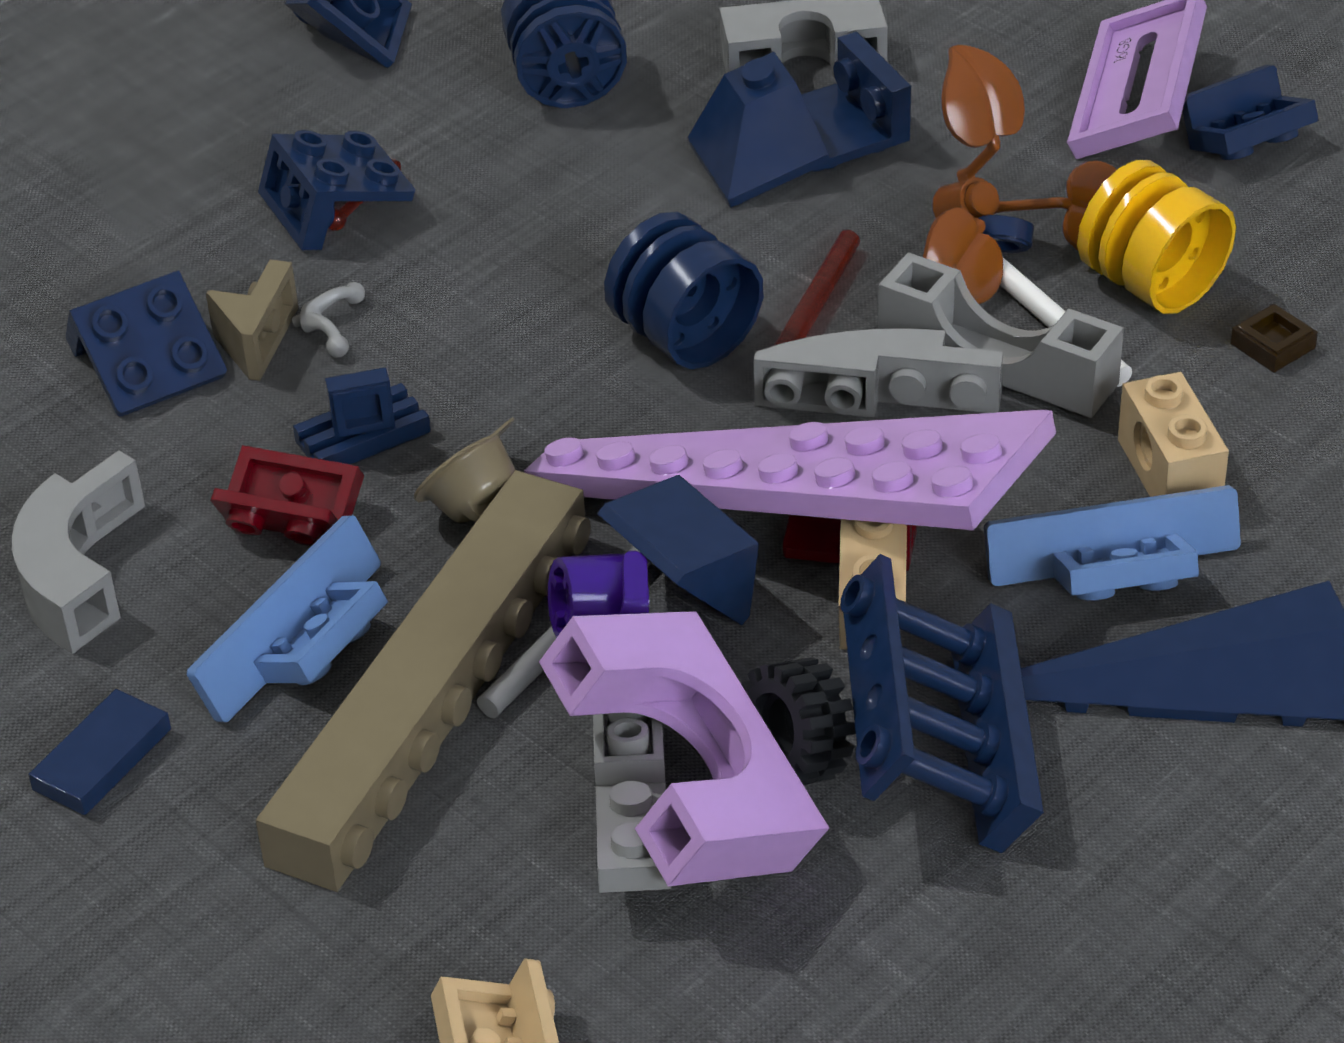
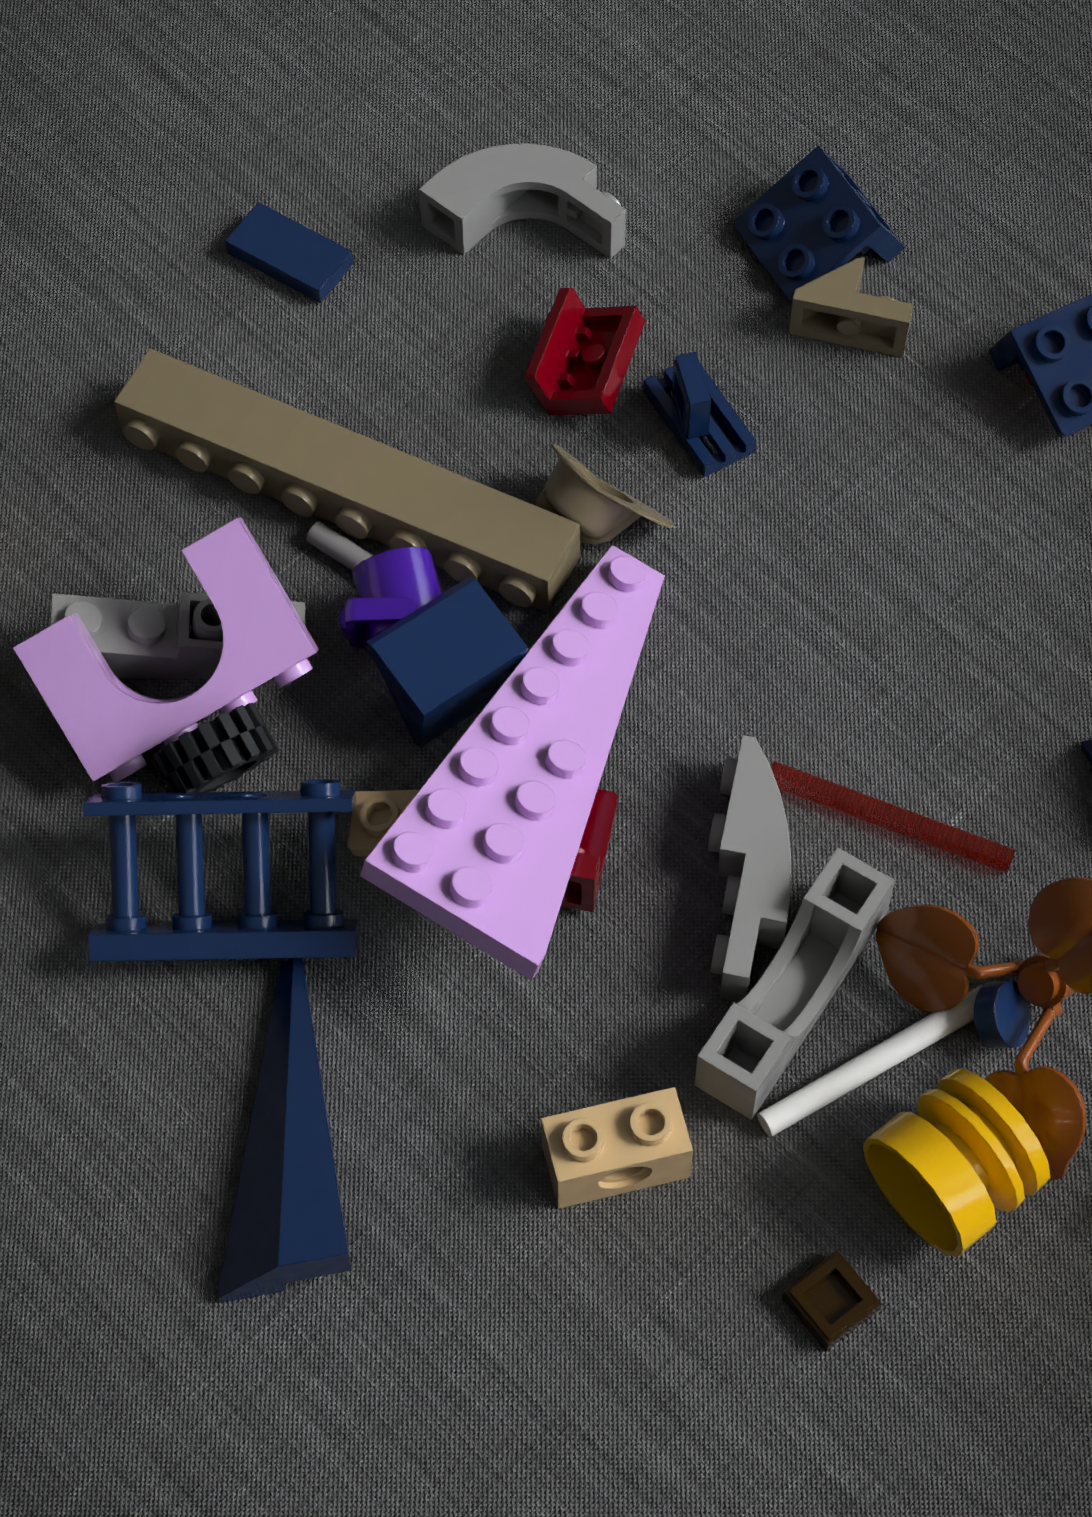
camera: 90 degrees right, 20 degrees up
medium blue bracket [187,515,388,722] -> none
light grey piece [292,282,365,358] -> none
dark blue wheel [604,212,764,369] -> none
medium blue bracket [984,485,1241,600] -> none

